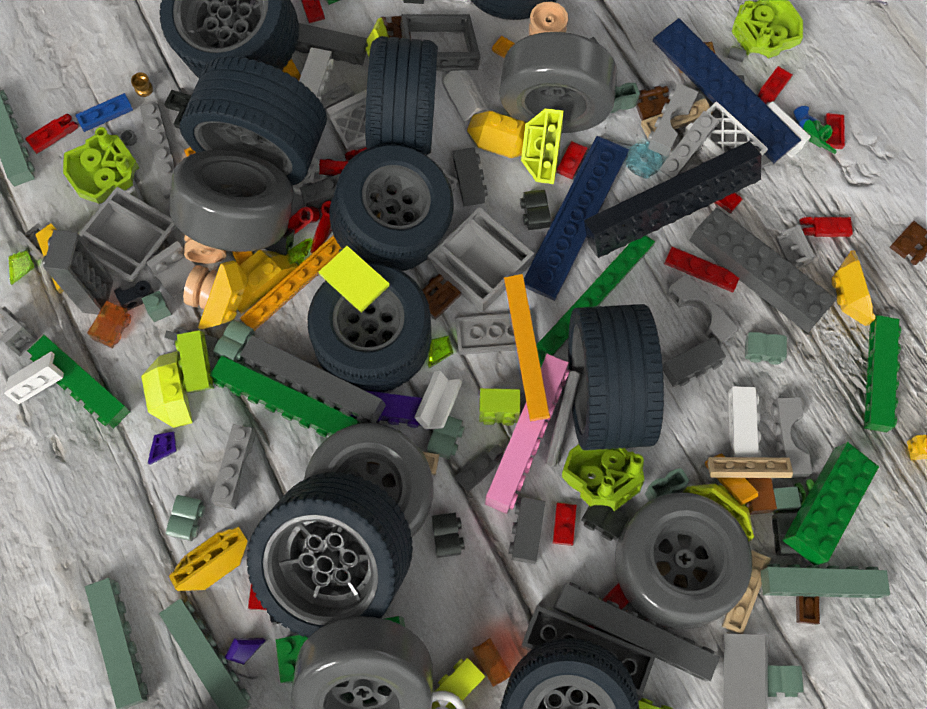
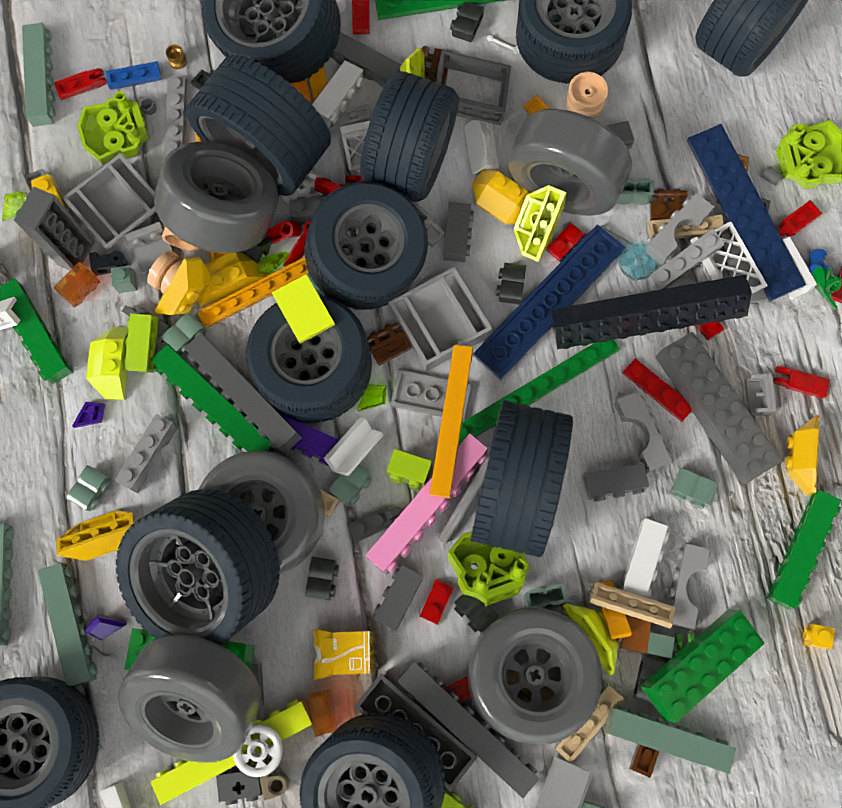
camera: 25 degrees right, 5 degrees up
none -> yellow piece [313,629,374,681]

